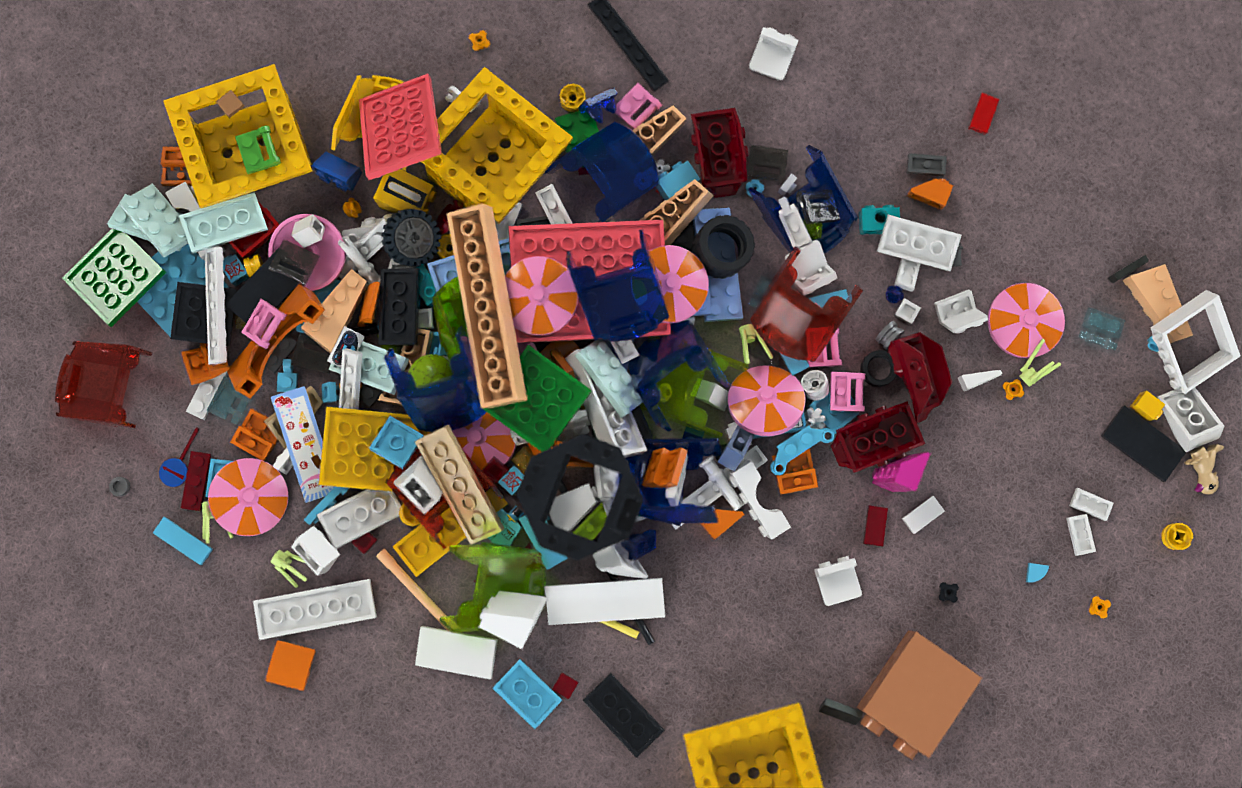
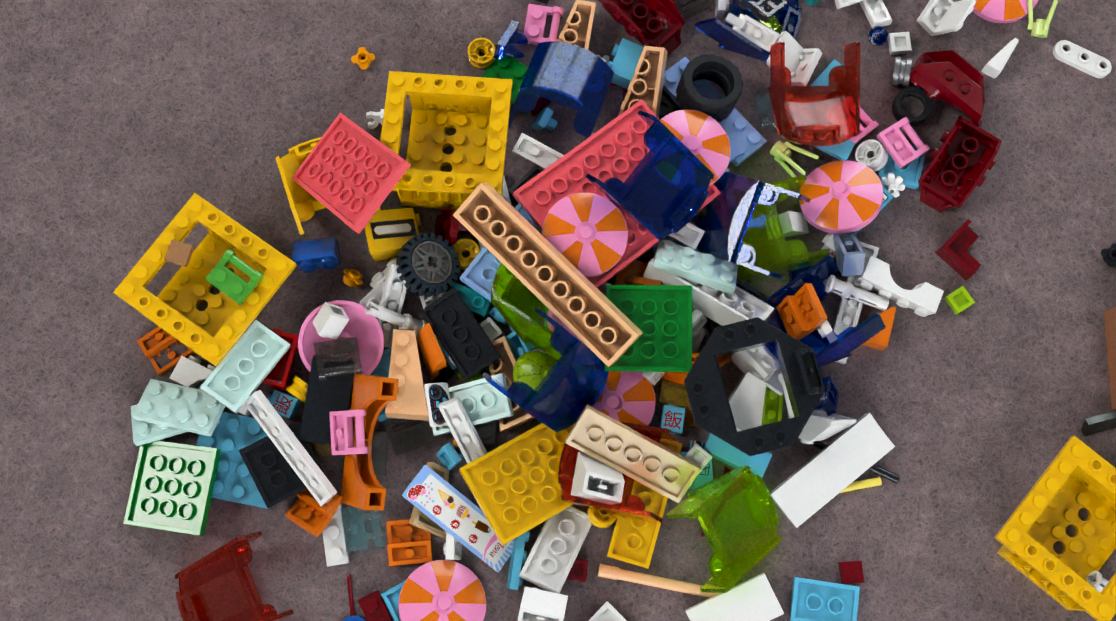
camera: 30 degrees left, 5 degrees down
medium azure plate [277,359,298,392] -> none
medium azure plate [369,416,424,469] -> none
white slope [479,591,548,649] -> none
dark red tile [481,457,509,484] -> none
black tile [583,673,665,758] -> none
medium azure plate [746,179,764,198] -> none
medium azure plate [770,425,834,475] -> none
orange slope [771,449,818,495] -> none
white bracket [814,556,862,606] -> none
dark red tile [863,505,888,547] -> none
dark pink slope [872,452,930,492] -> none
white tile [902,496,945,534] -> none
light orange plate [1002,379,1024,400] -> none
none -> medium azure tile [532,107,558,131]
none -> white tile [685,443,712,473]
none -> dark red panel [935,219,981,280]
none -> lime plate [944,286,975,315]
none -> white plate [1053,40,1112,78]

